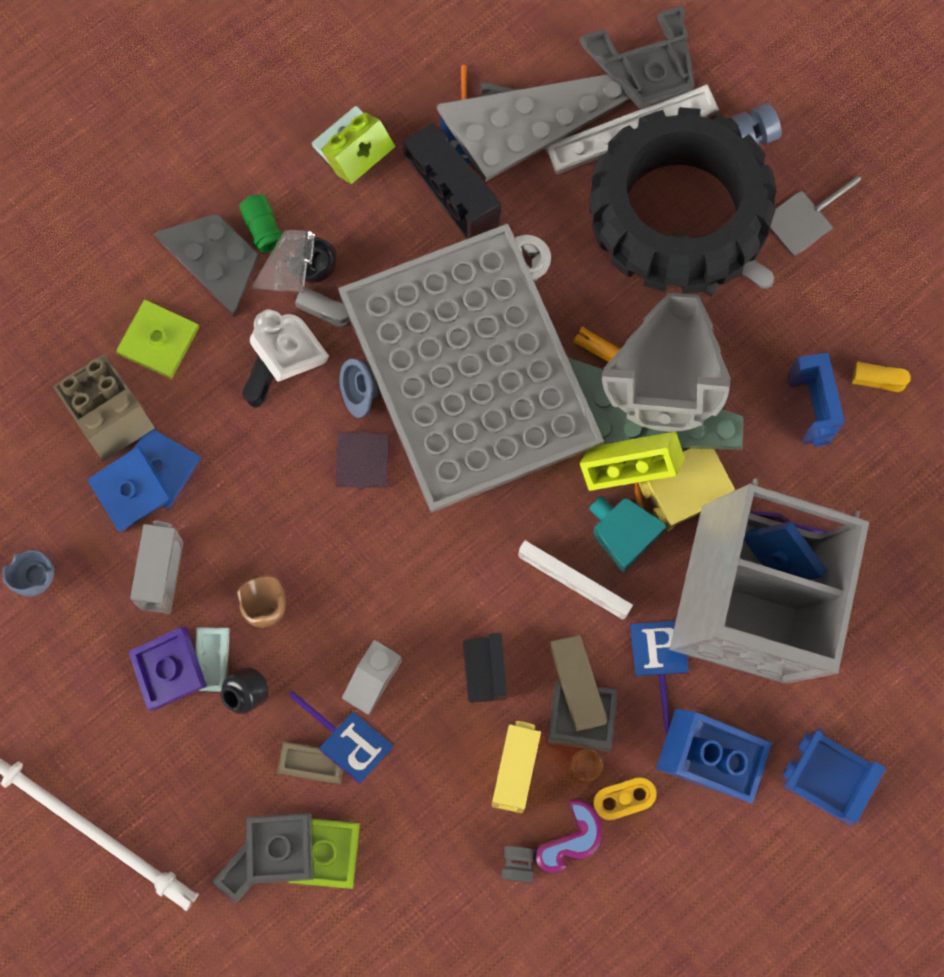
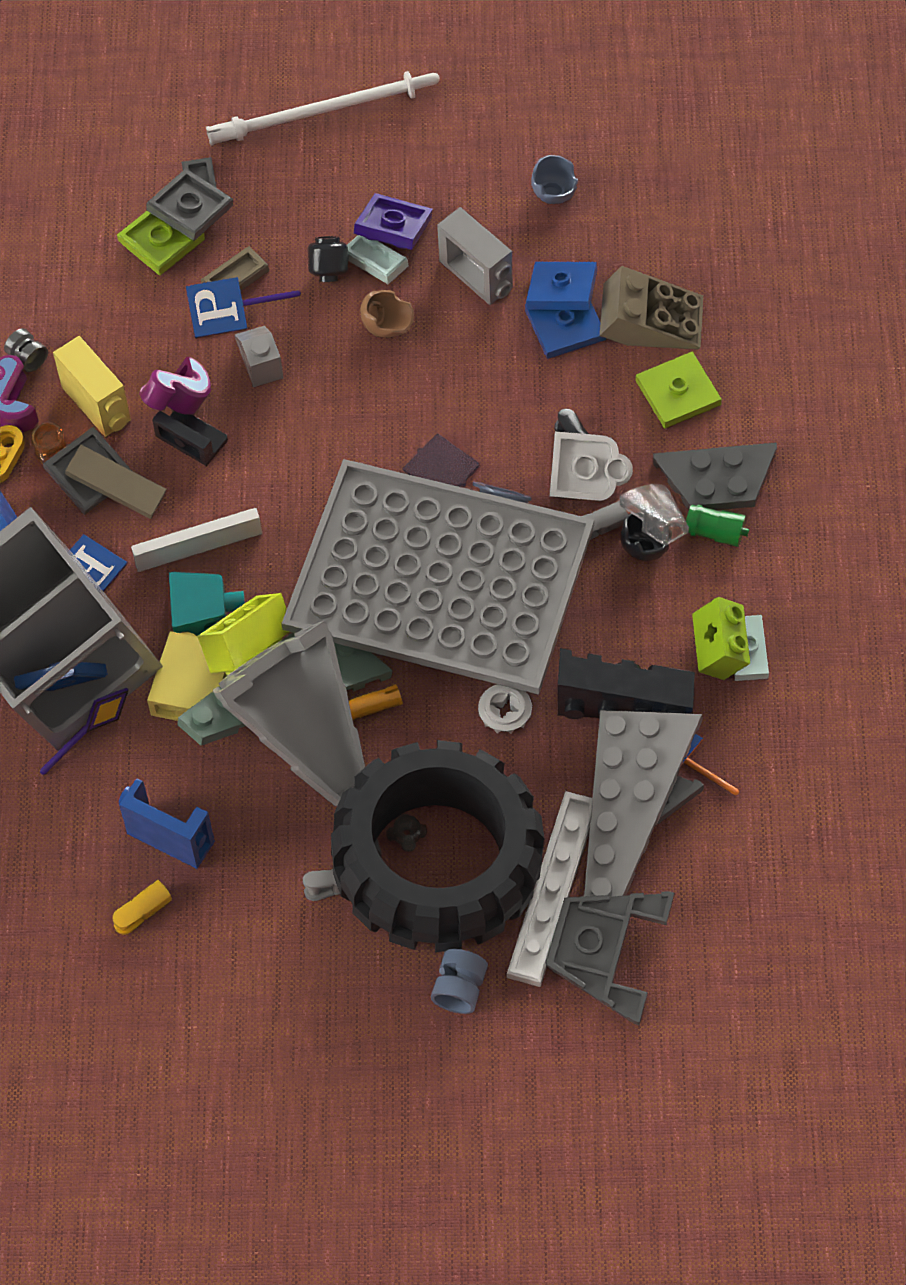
camera: 135 degrees right, 15 degrees down
light grey piece [770,176,861,257] -> none
none -> magenta animal [139,356,211,414]

